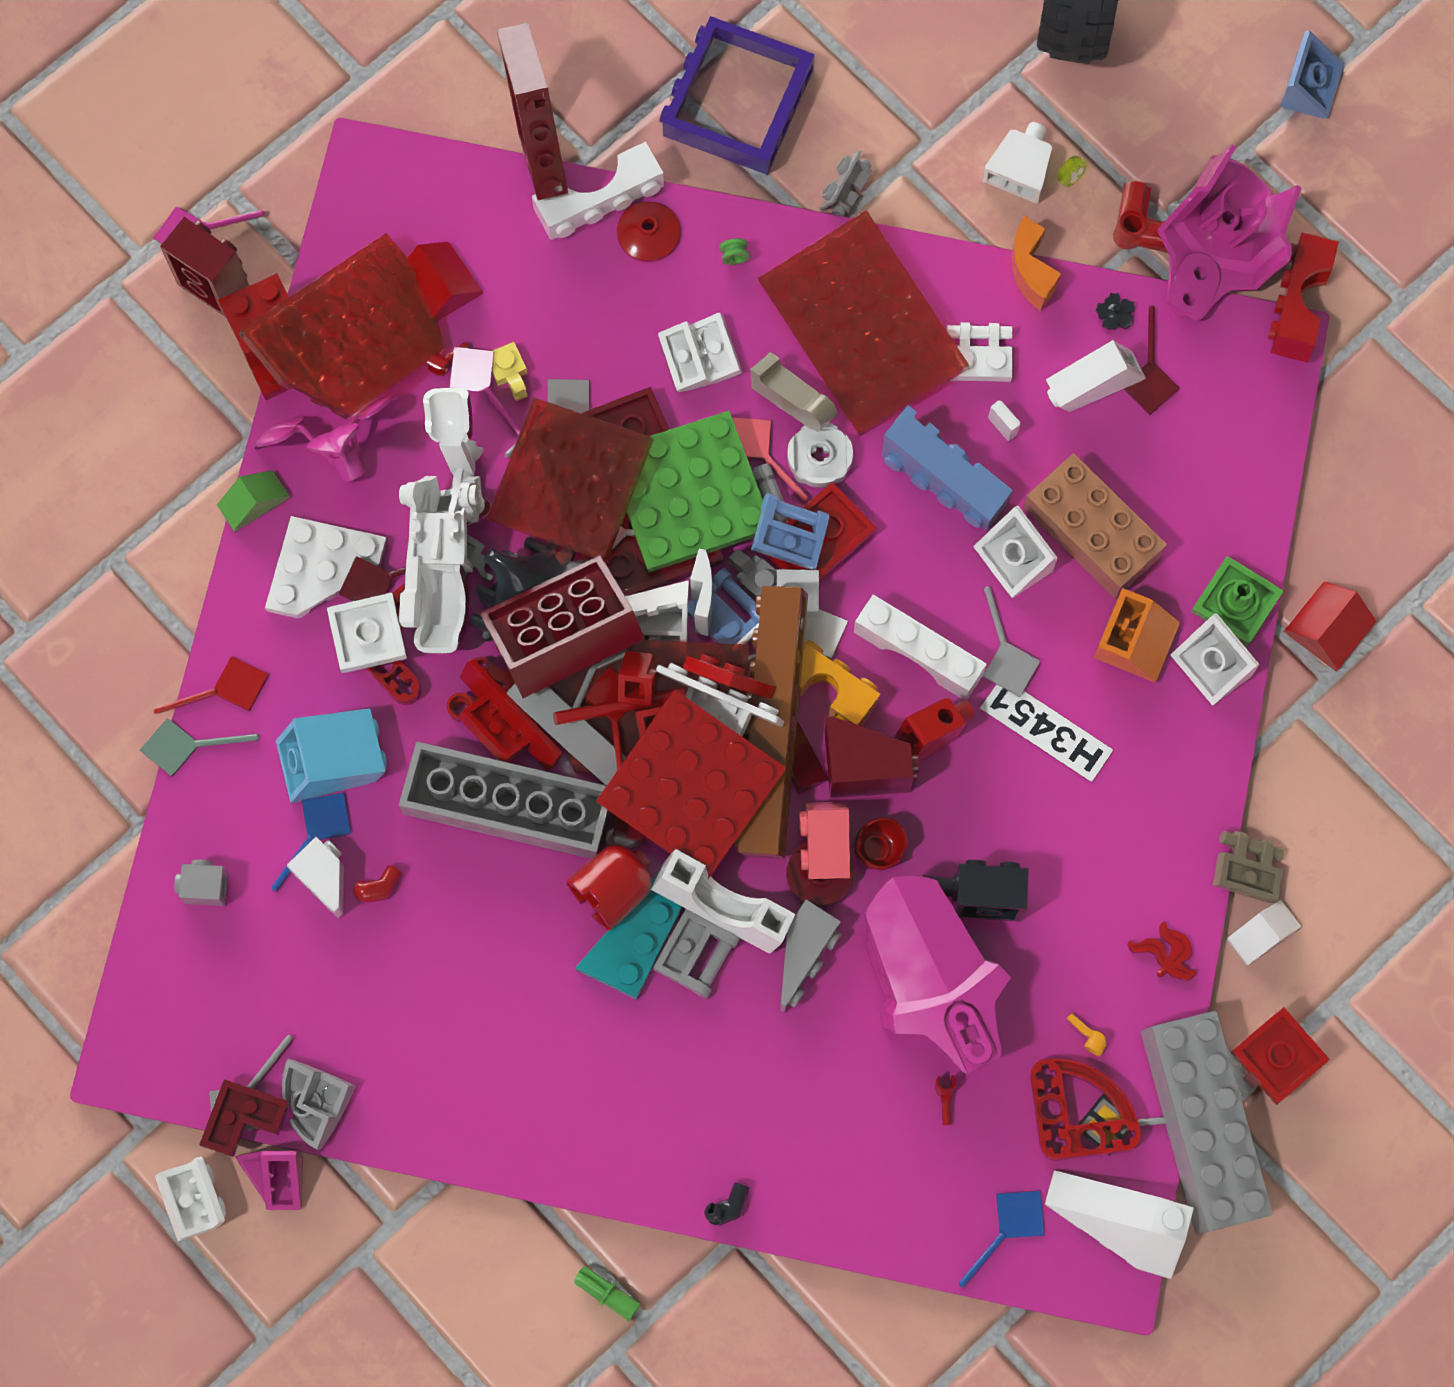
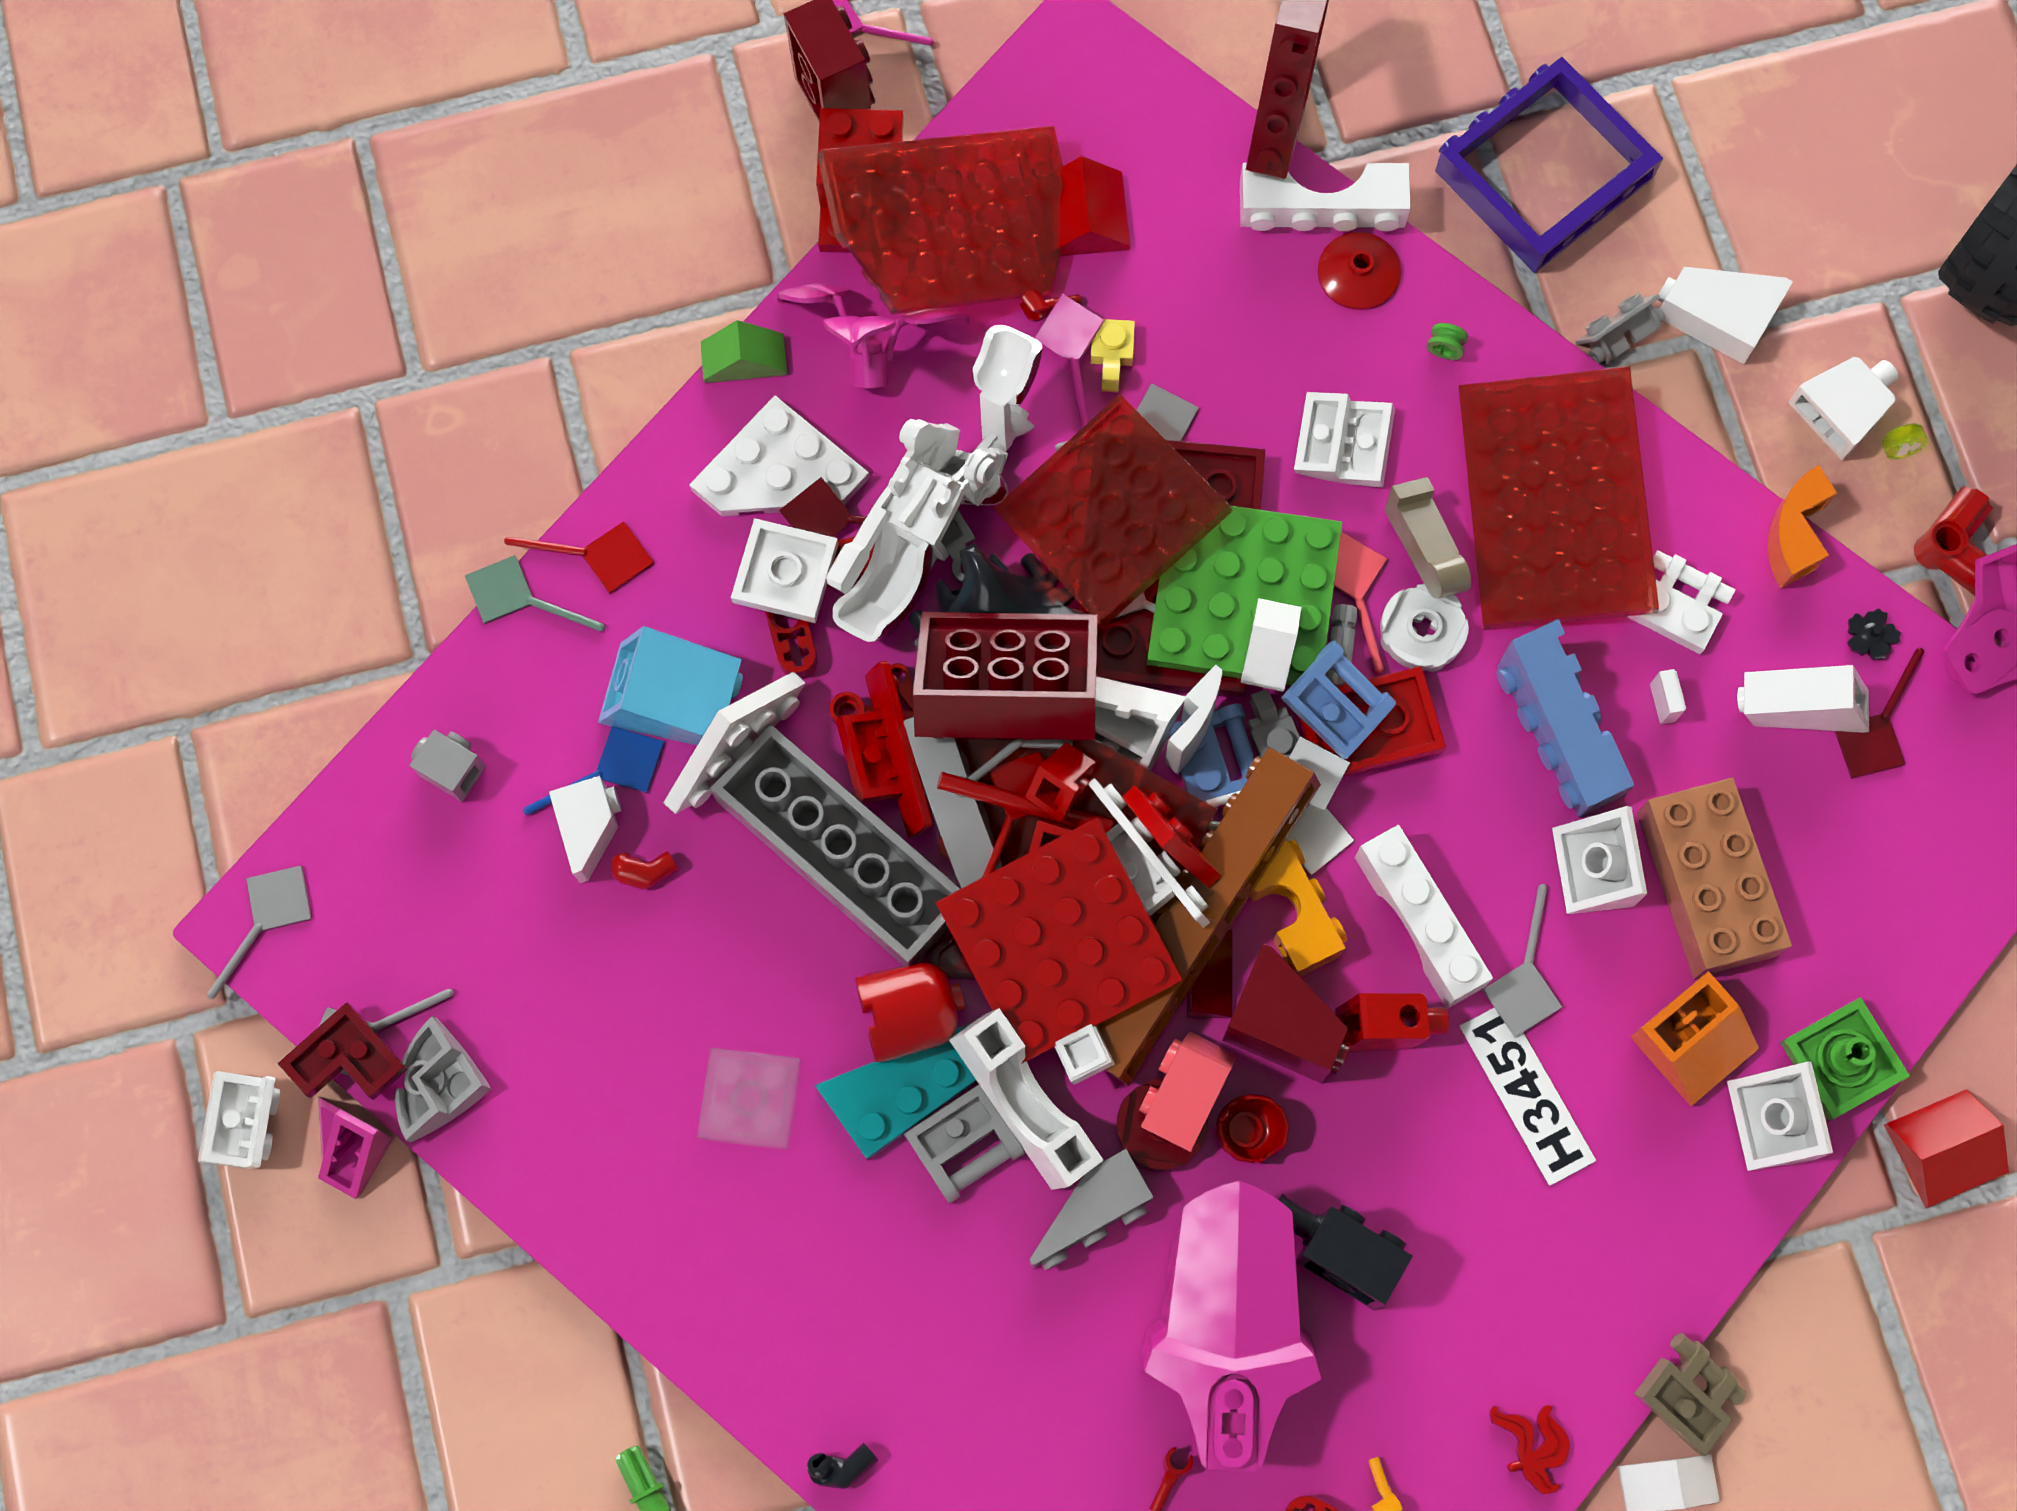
camera: 30 degrees right, 0 degrees up
none -> light grey piece [207,866,312,999]
none -> white plate [663,672,806,814]
none -> clear plate [697,1048,801,1150]
none -> white tile [1055,1024,1115,1085]
none -> white slope [1241,598,1301,692]
none -> white slope [1658,267,1793,365]

